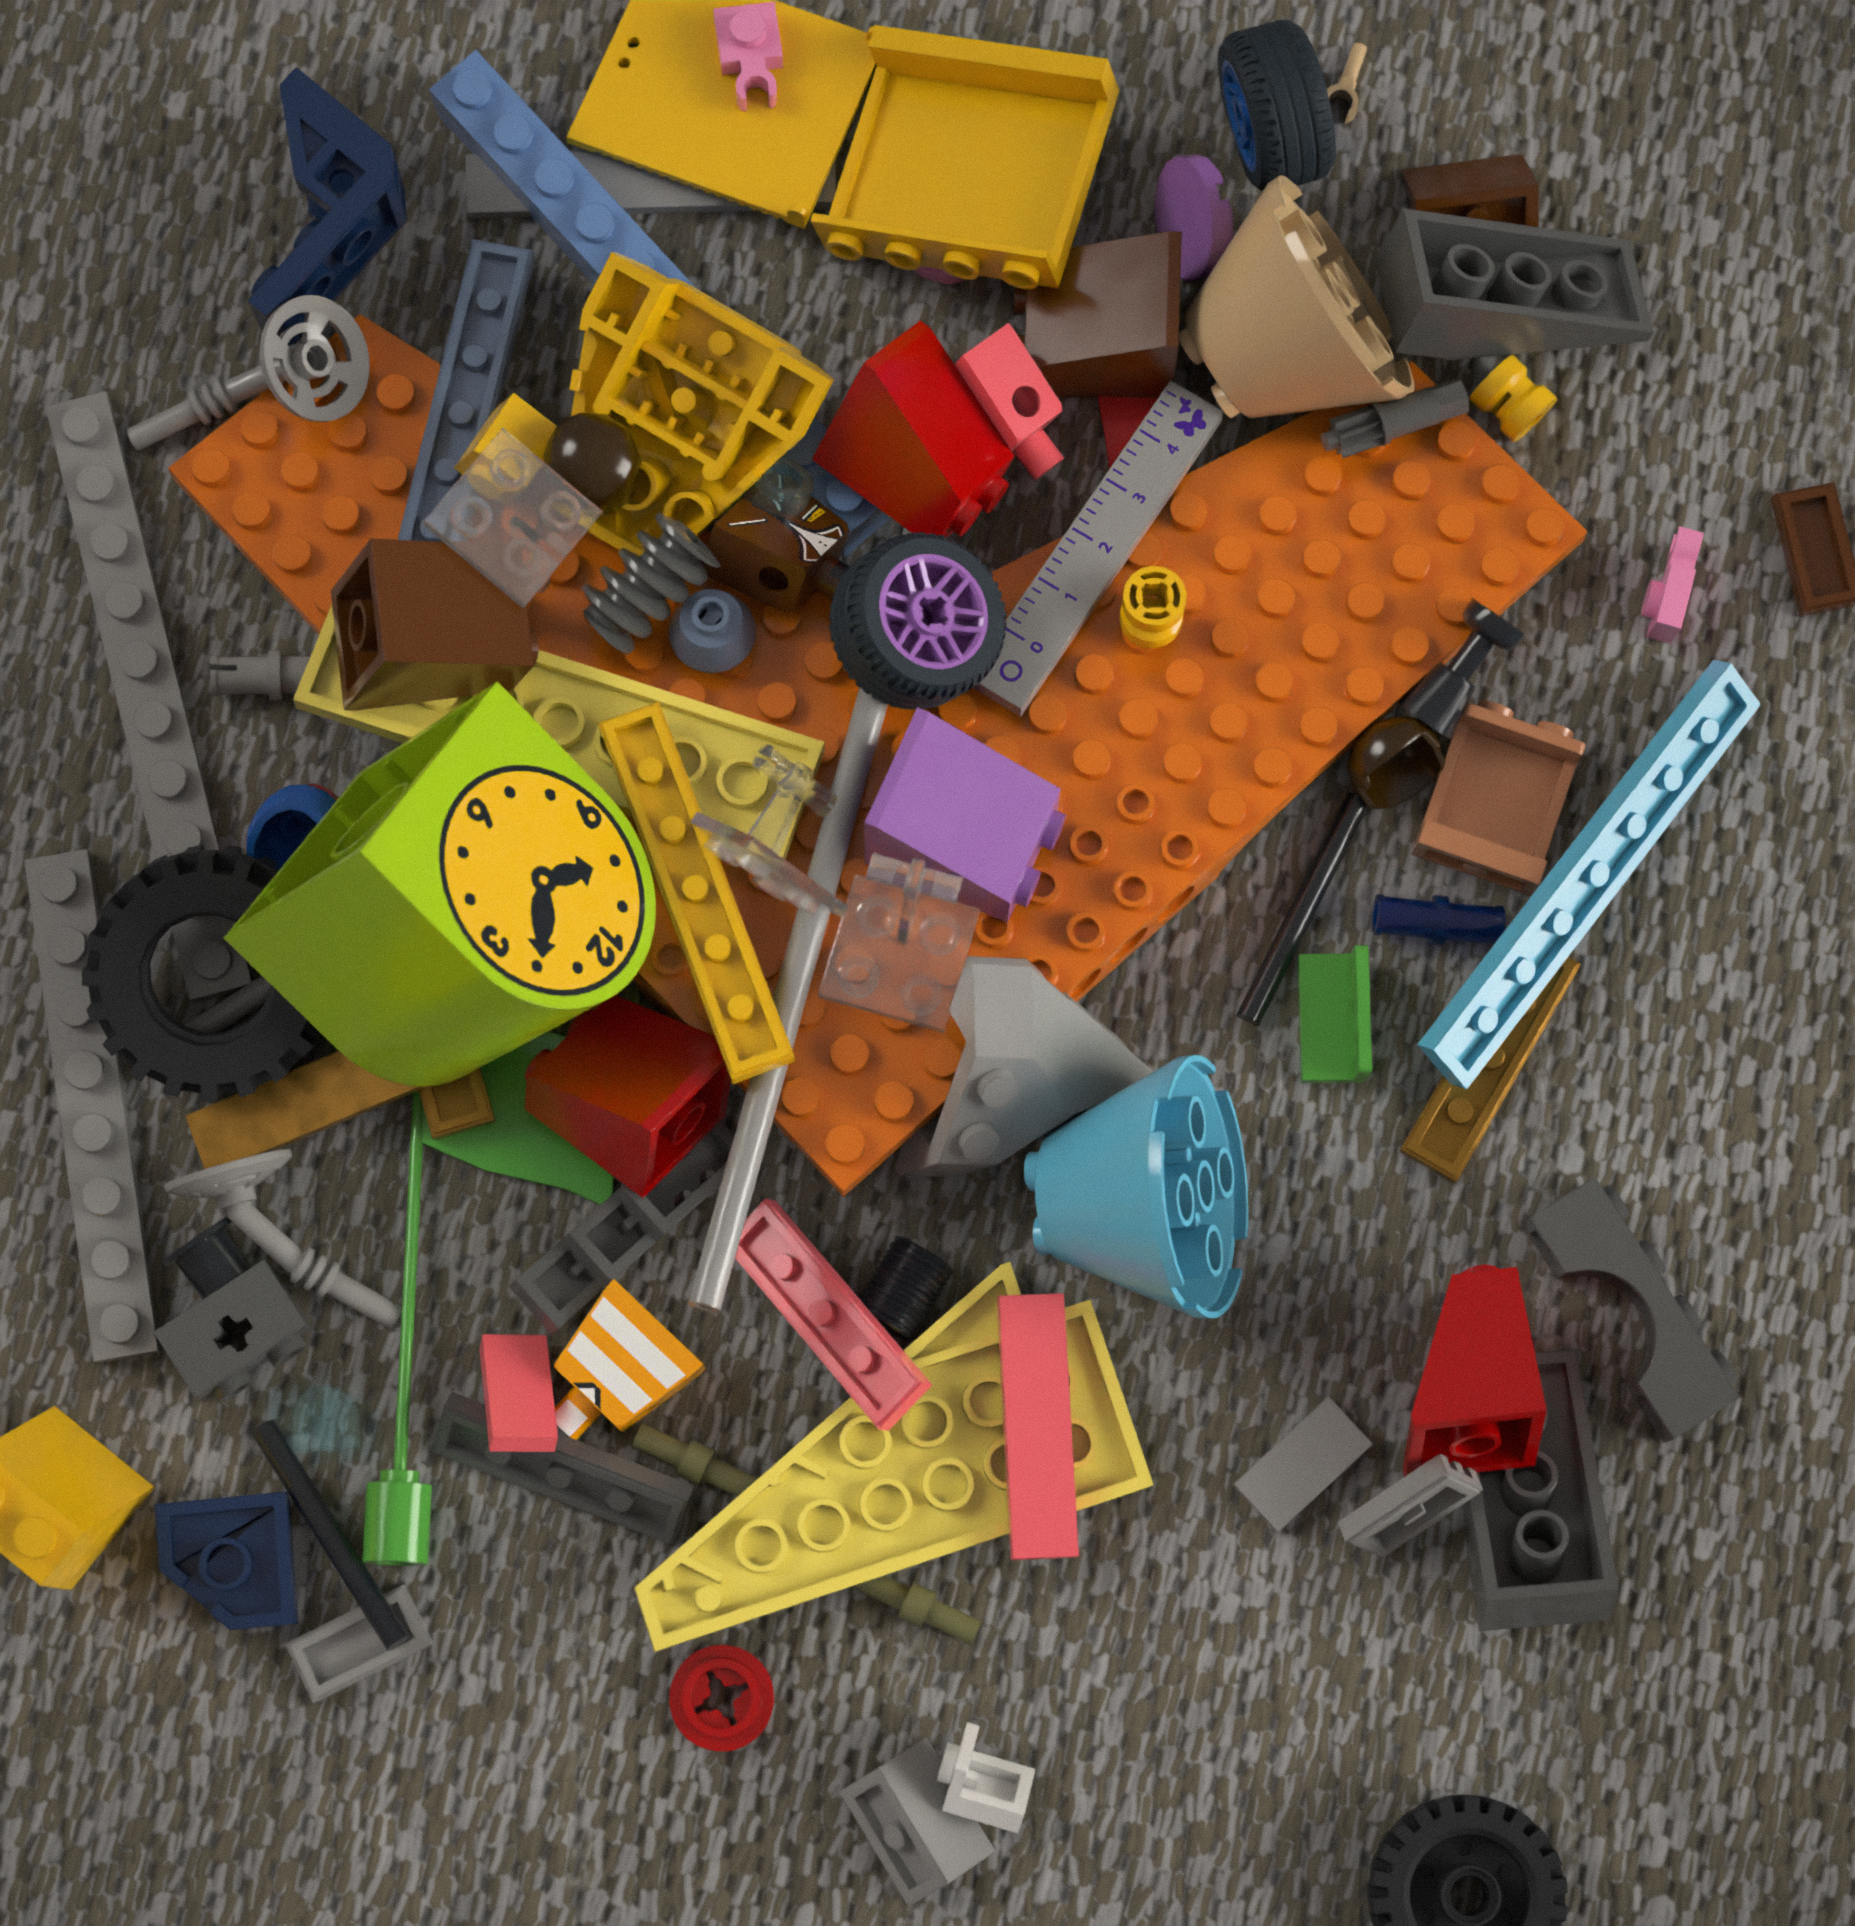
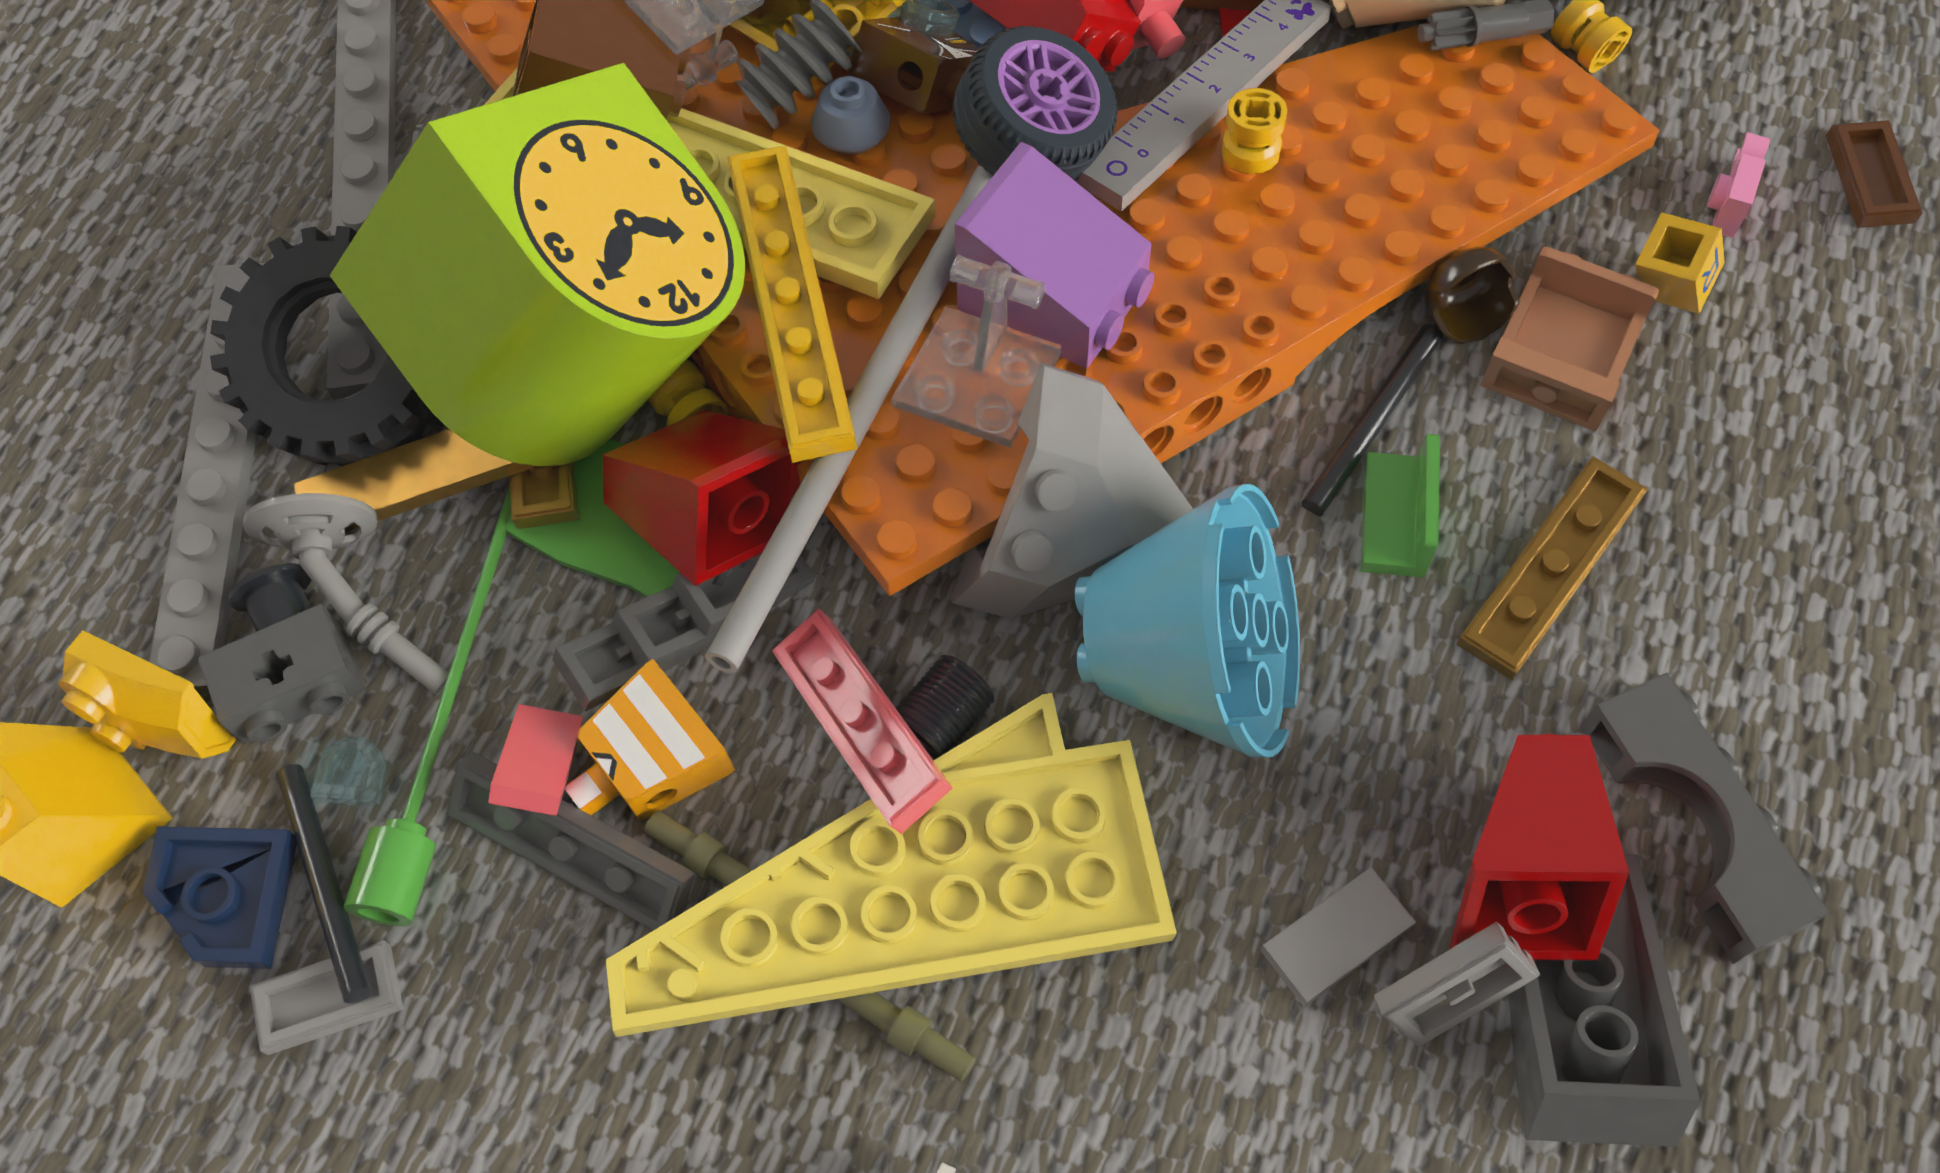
camera: 15 degrees right, 15 degrees down
red gear [669,1645,775,1752] -> none
clear plate [690,744,849,918] -> none
coral tile [997,1293,1079,1561] -> none
clear blue pin [1372,894,1506,946] -> none
black piece [1399,598,1525,739] -> none
medium azure plate [1417,660,1761,1089] -> none
none -> yellow slope [58,630,236,759]
none -> yellow brick [1635,212,1725,314]

